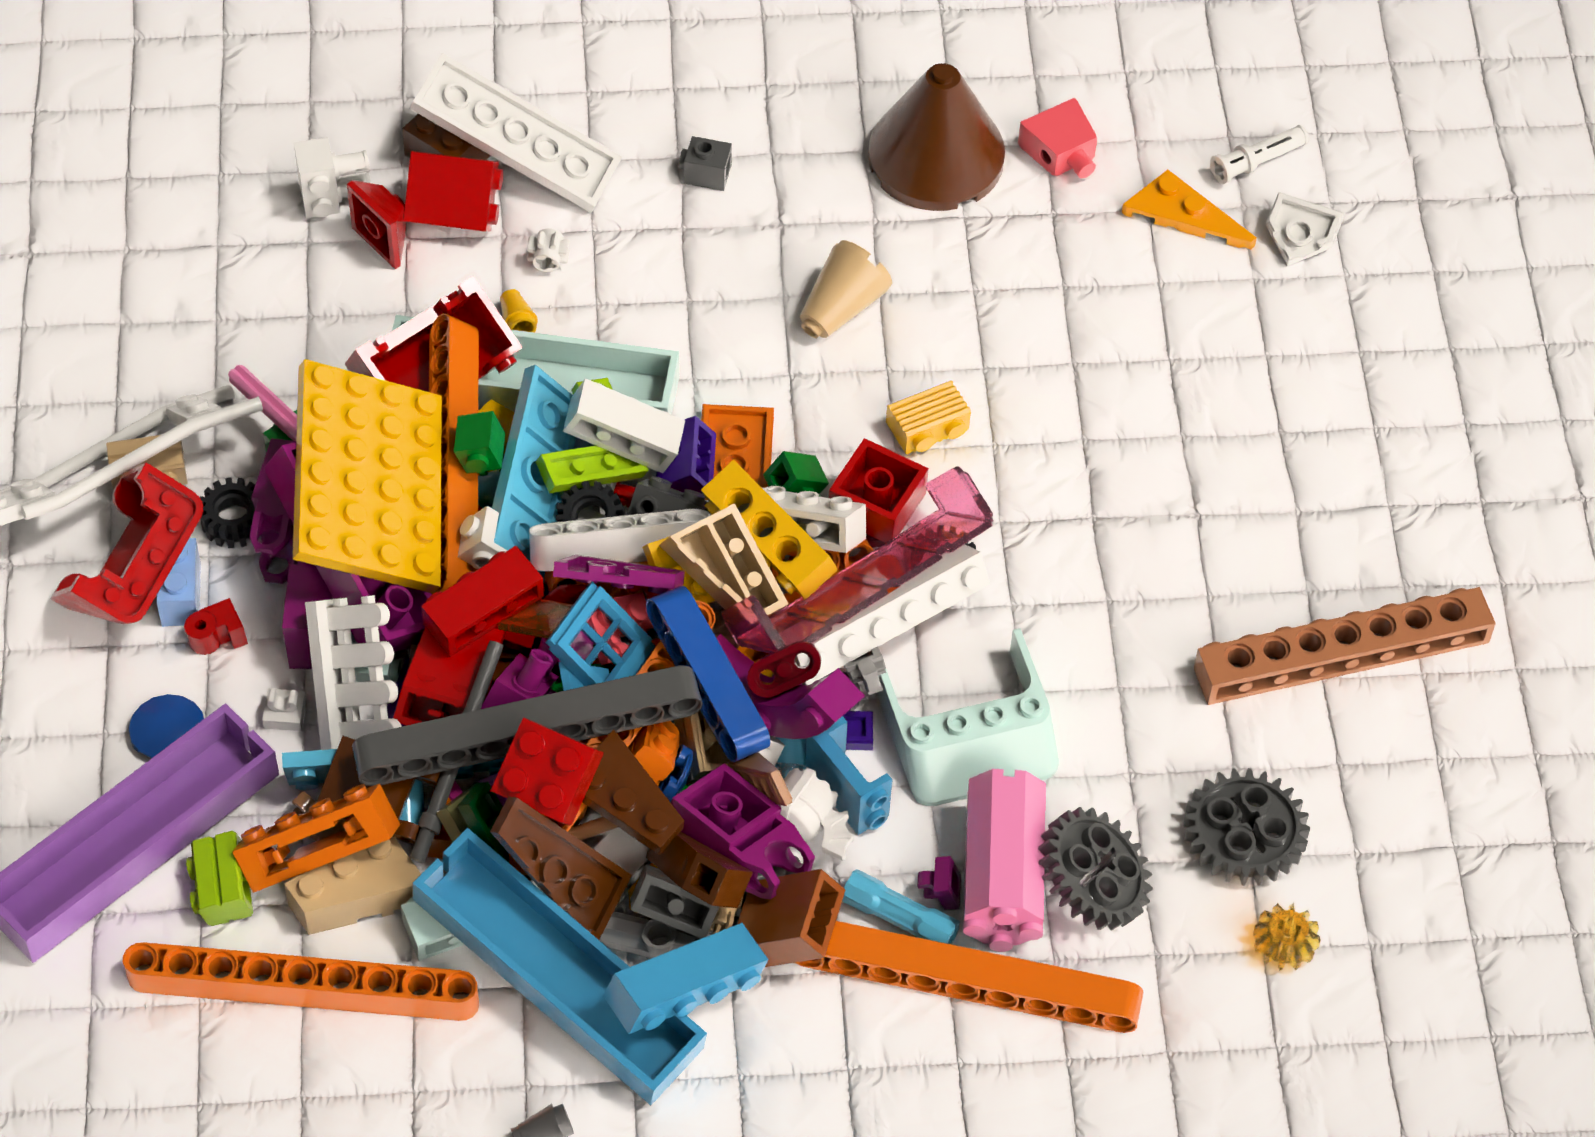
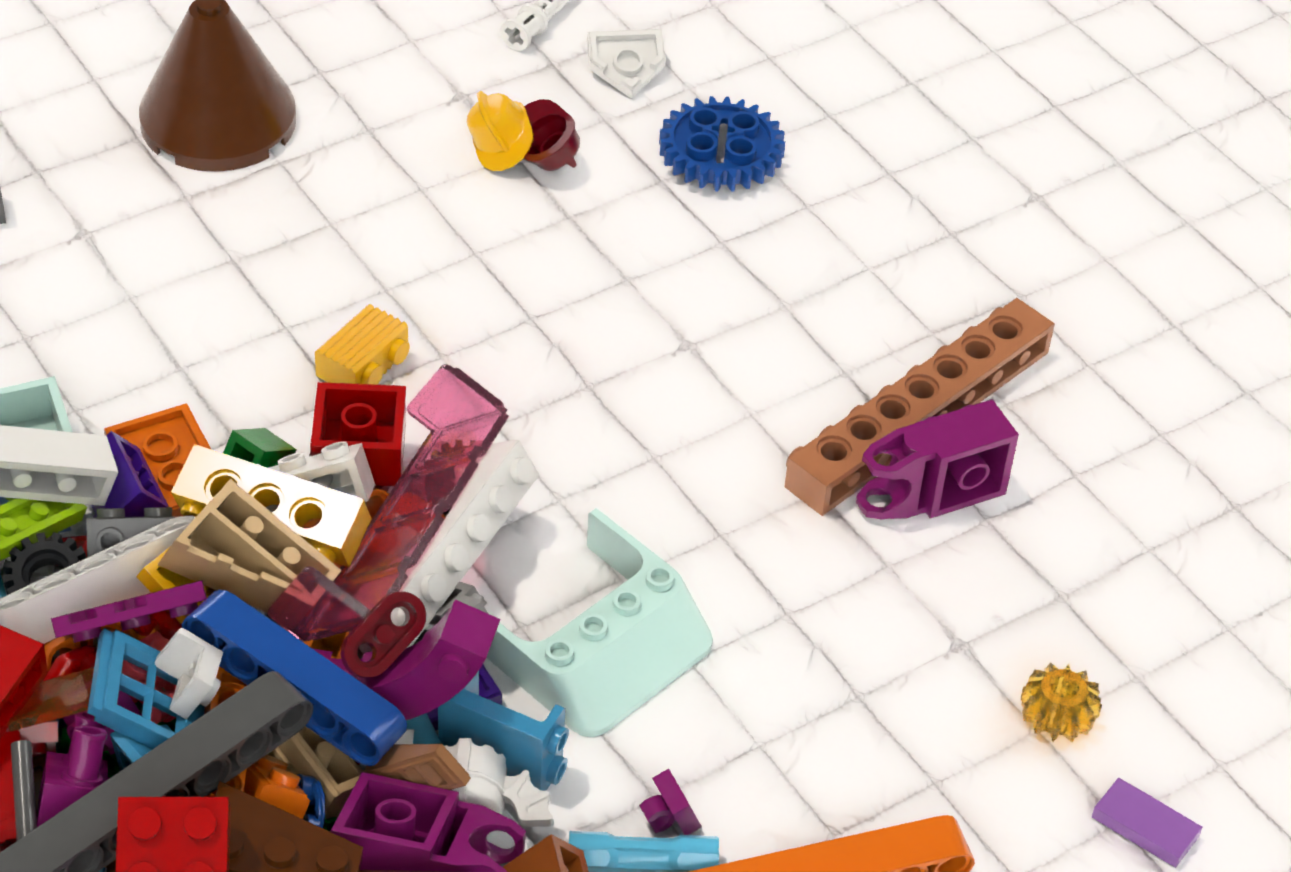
camera: 30 degrees left, 10 degrees down
tan cone [800,240,892,339] -> none
bright pink brick [963,769,1046,952] -> none
coral torso [1018,97,1097,178] -> none
dark grey gear [1038,807,1153,931] -> none
light orange wing [1122,169,1257,250] -> none
dark grey gear [1183,768,1310,886] -> none
none -> white bracket [155,628,223,720]
none -> yellow piece [466,91,533,171]
none -> dark red piece [524,99,581,171]
none -> blue gear [659,96,786,192]
none -> magenta brick [856,399,1019,520]
none -> medium lavender tile [1092,777,1203,868]

